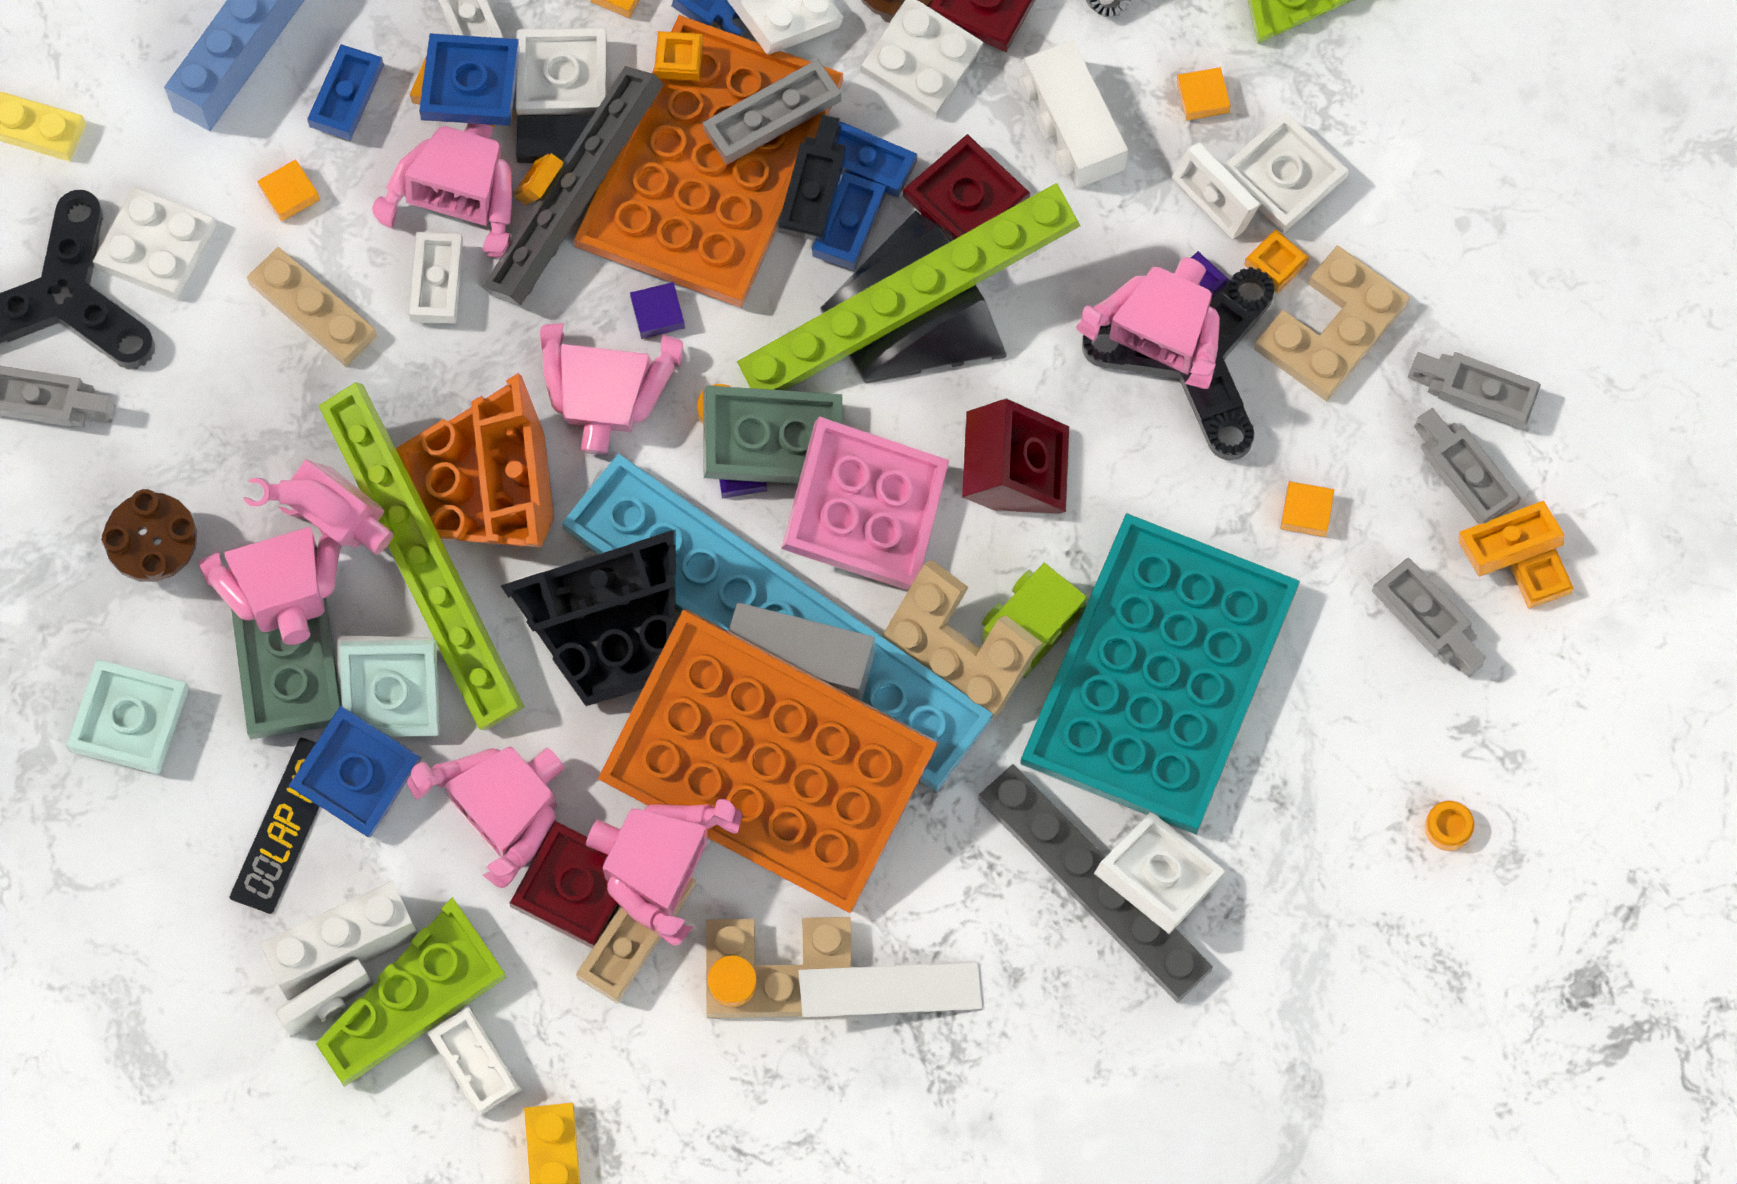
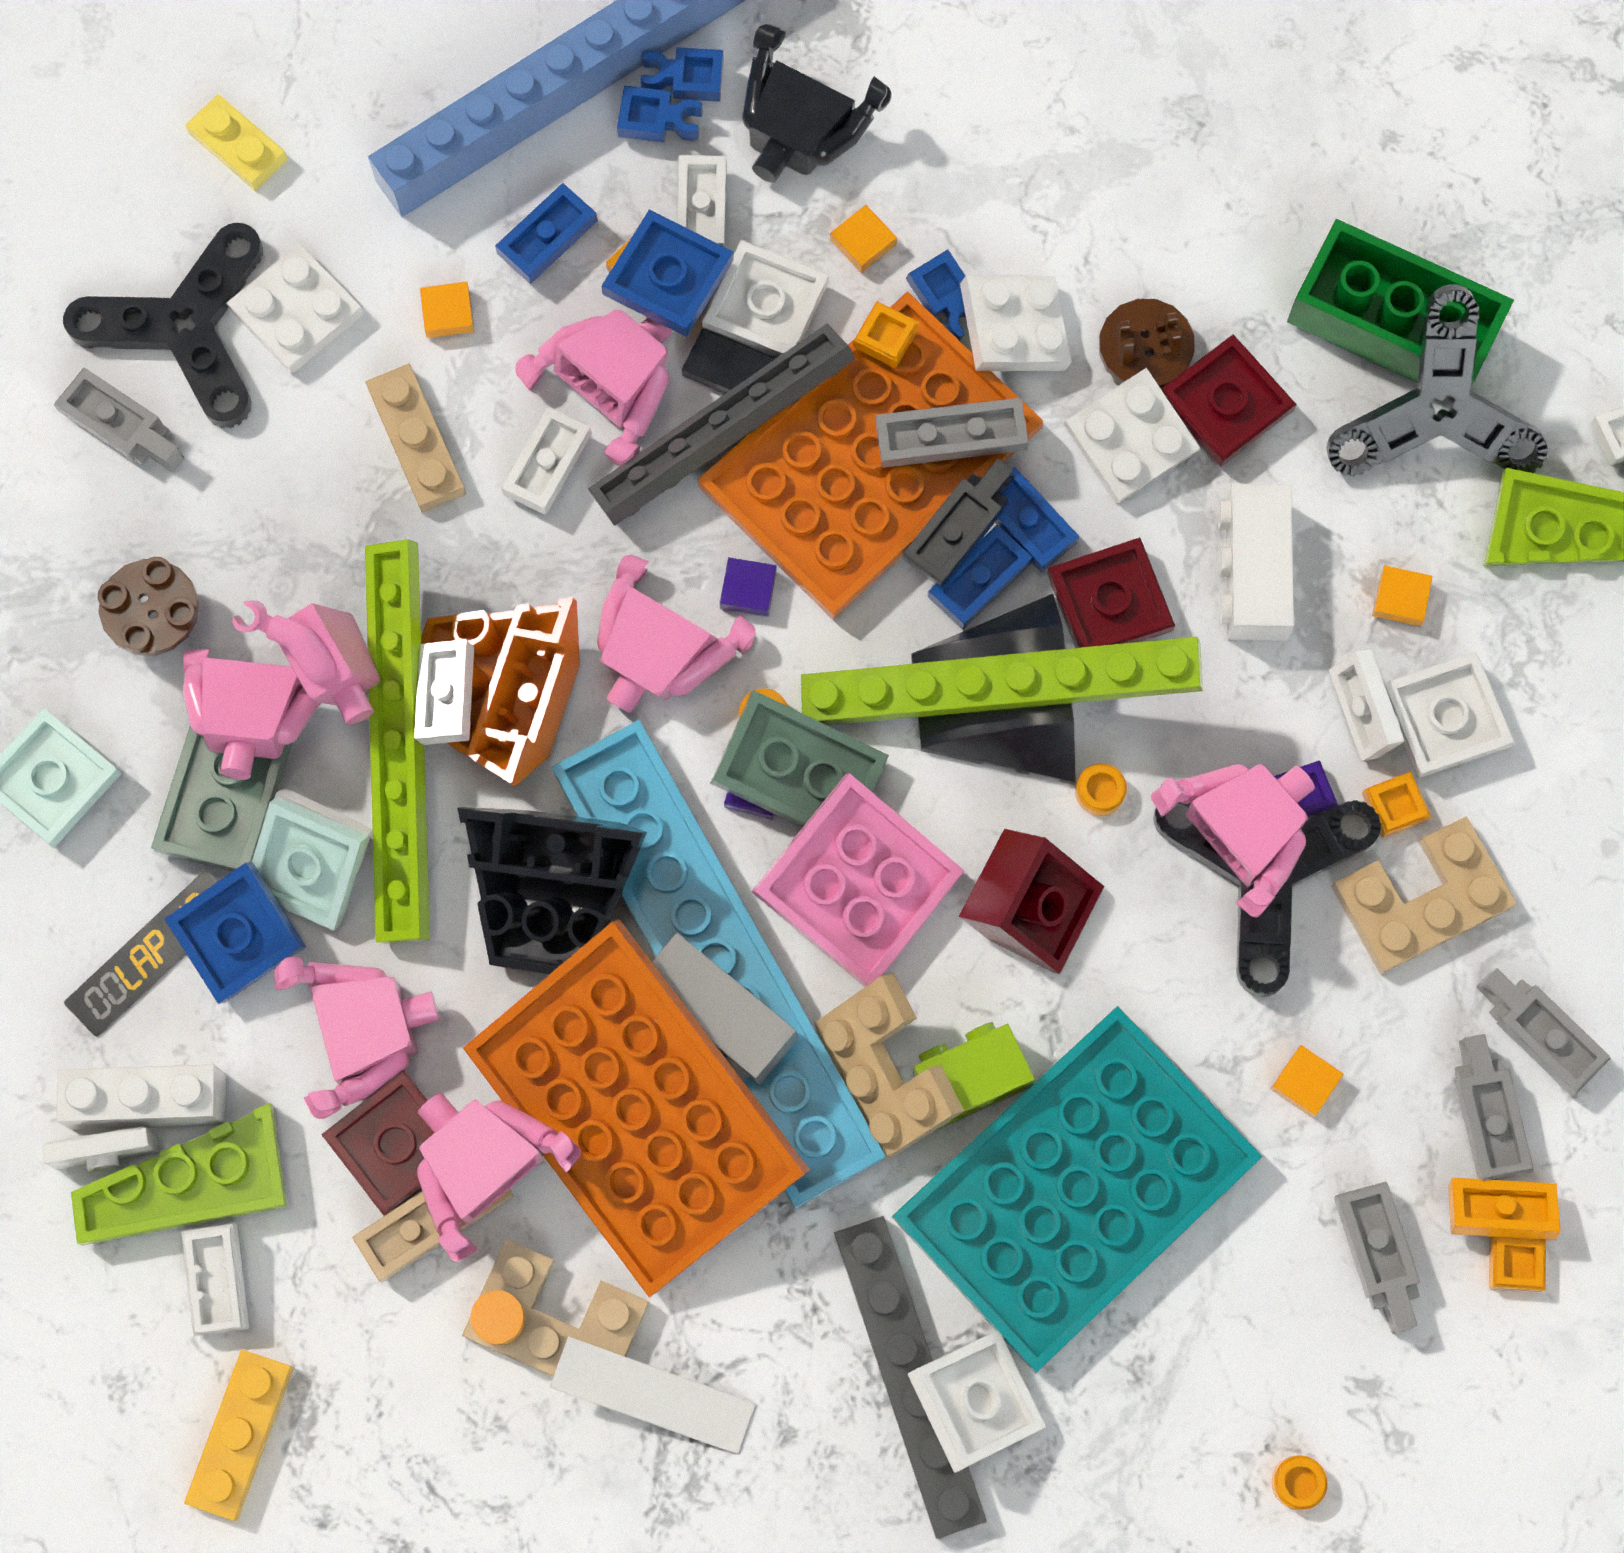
camera: 25 degrees right, 5 degrees up
light orange tile [514,153,564,206] -> none
none -> white plate [414,639,474,745]
none -> light orange tile [1075,763,1127,816]

